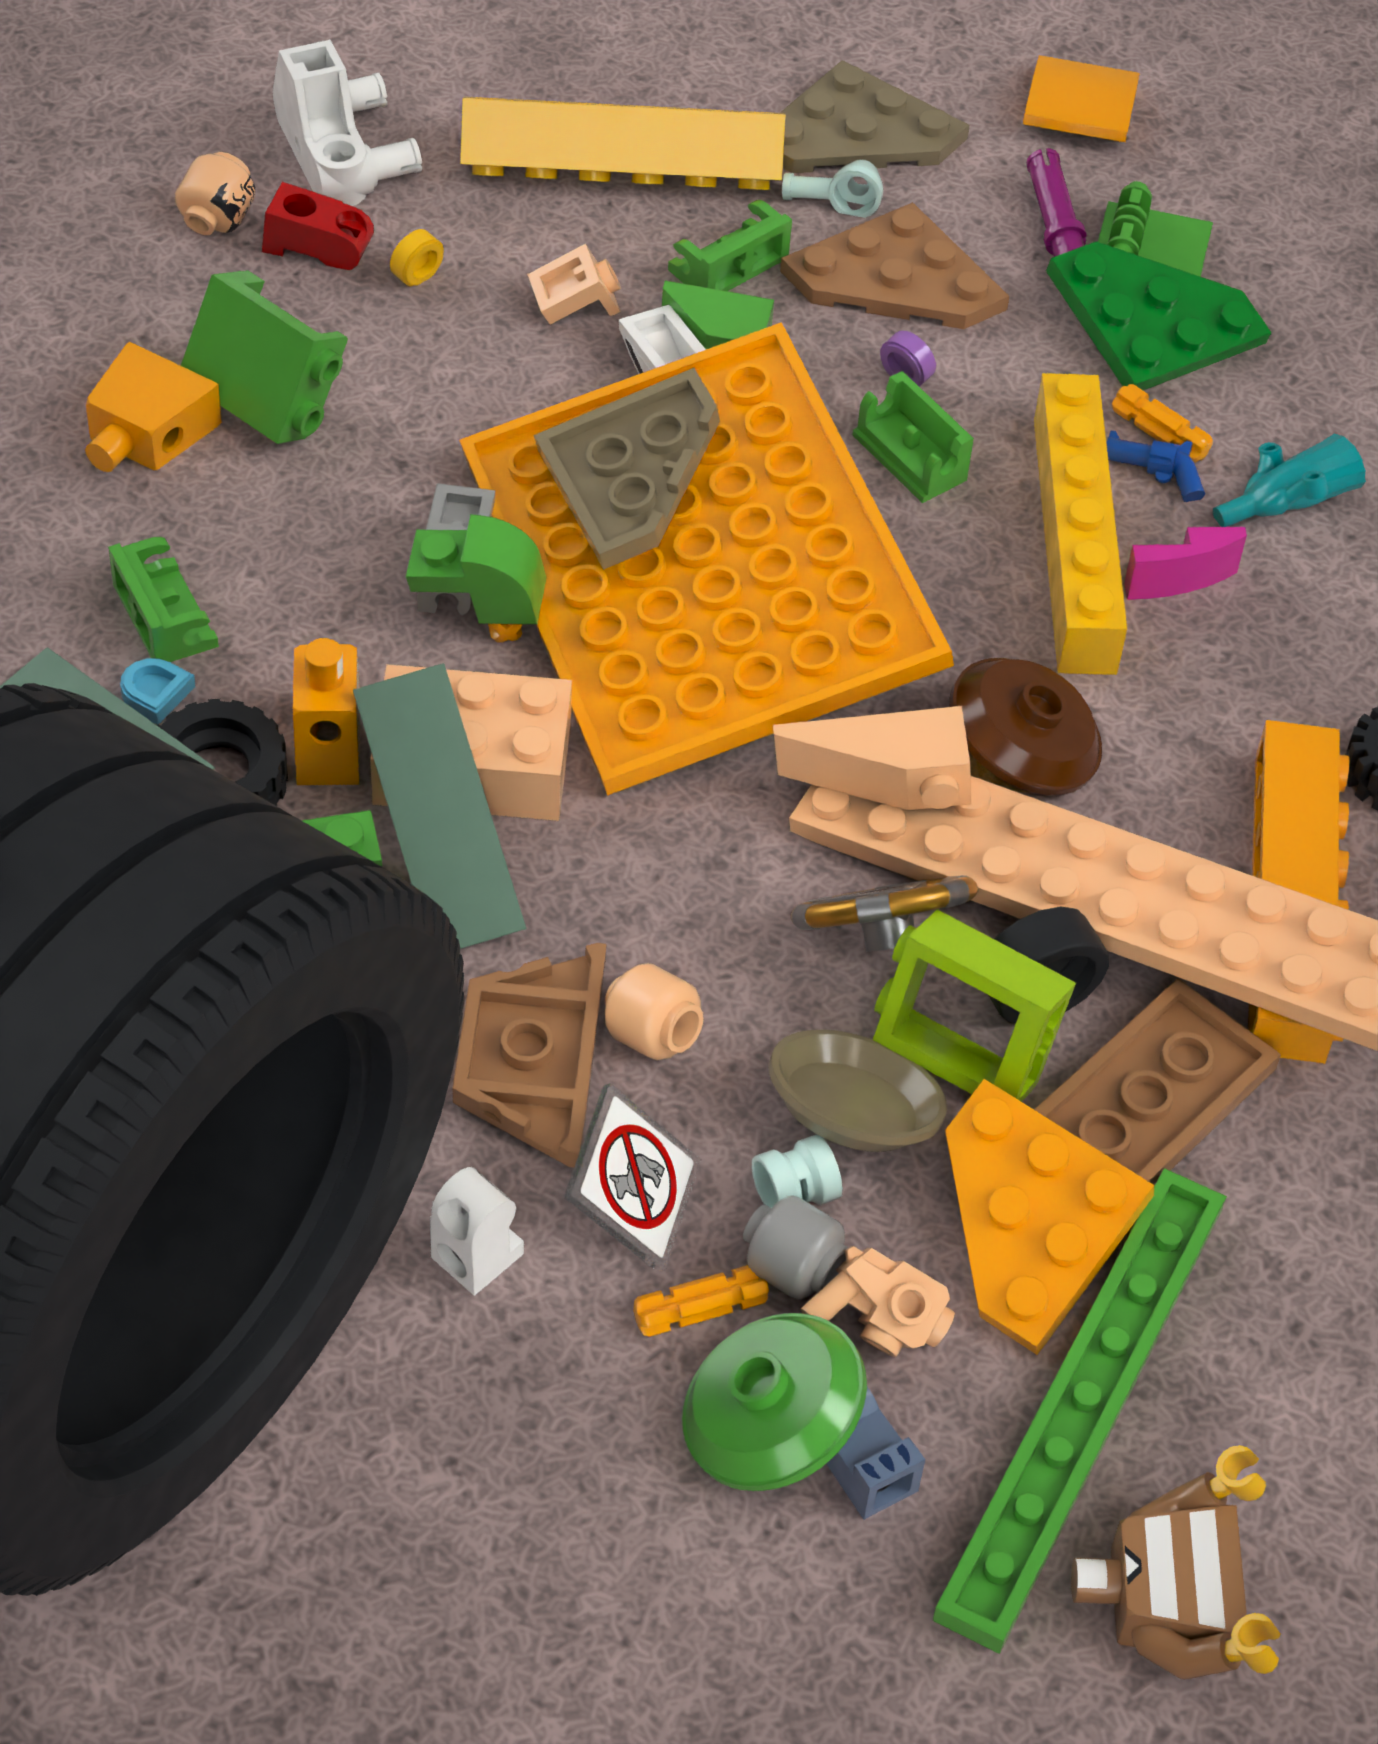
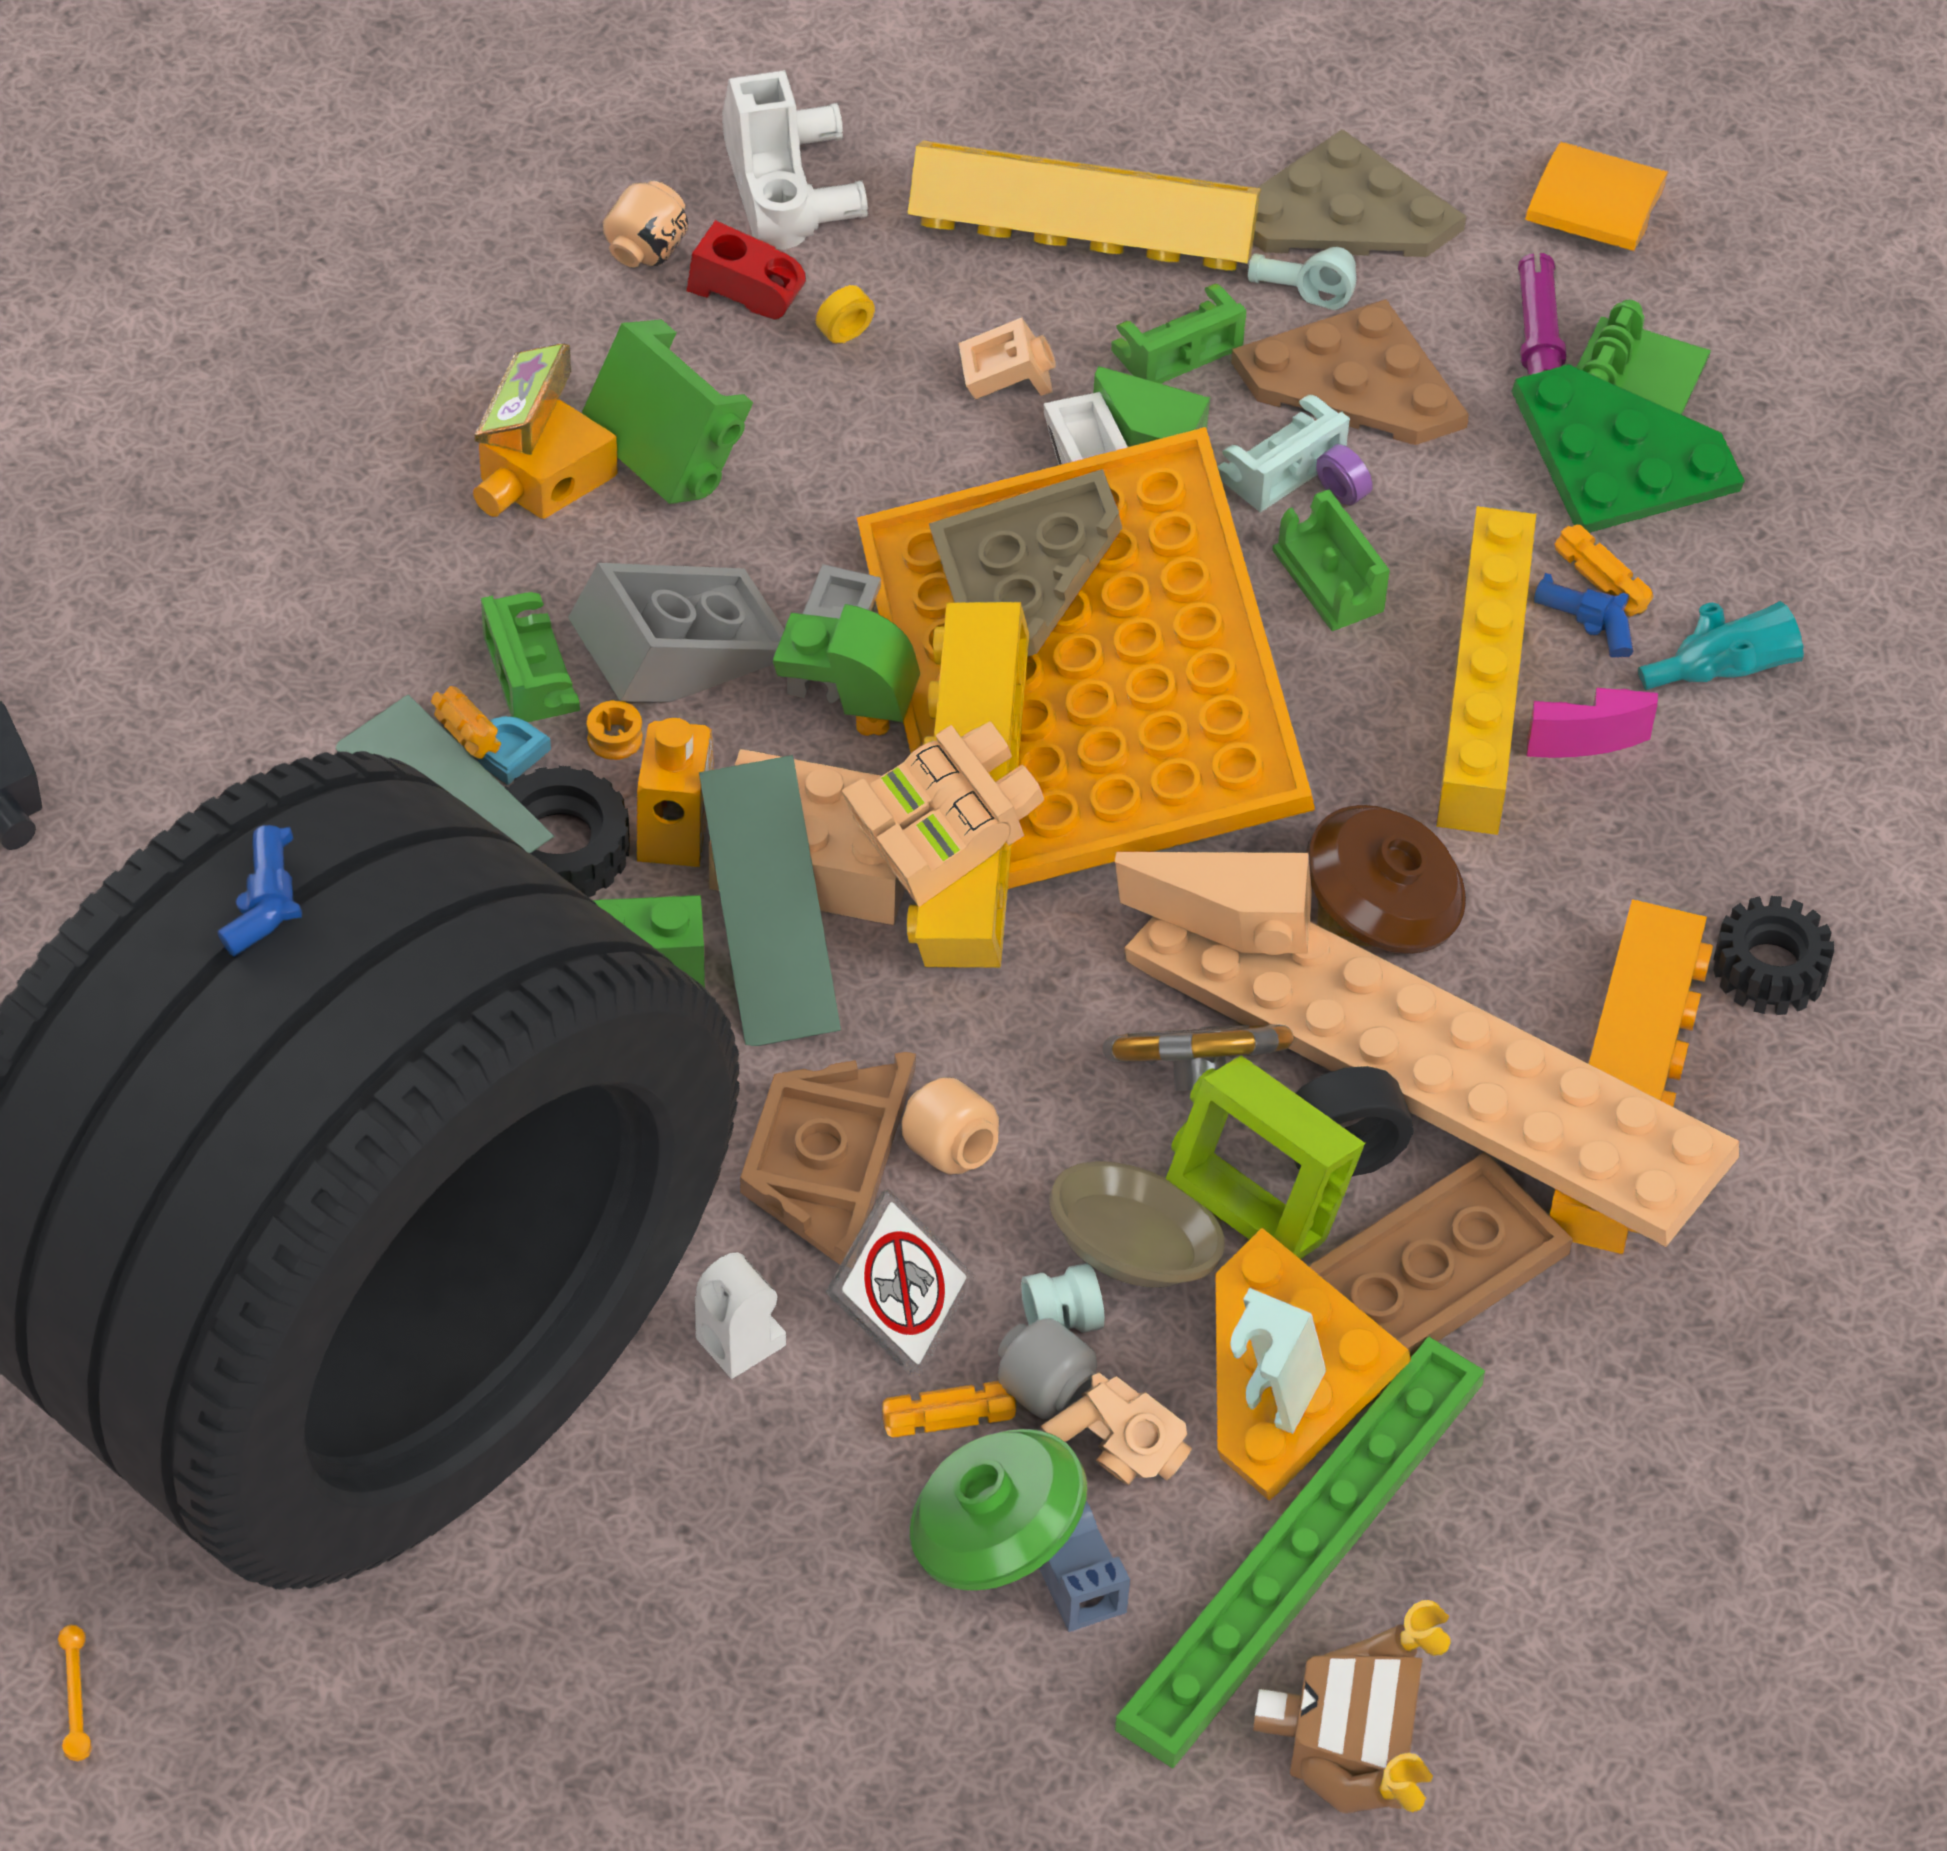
camera: 10 degrees right, 0 degrees up
none -> light orange axle [430,686,501,759]
none -> slope [474,343,571,455]
none -> light grey slope [568,563,784,702]
none -> light orange bush [586,700,643,760]
none -> light nougat hips [841,721,1044,907]
none -> yellow brick [907,602,1029,968]
none -> light aqua hinge [1217,395,1350,512]
none -> light aqua hinge [1231,1288,1326,1434]

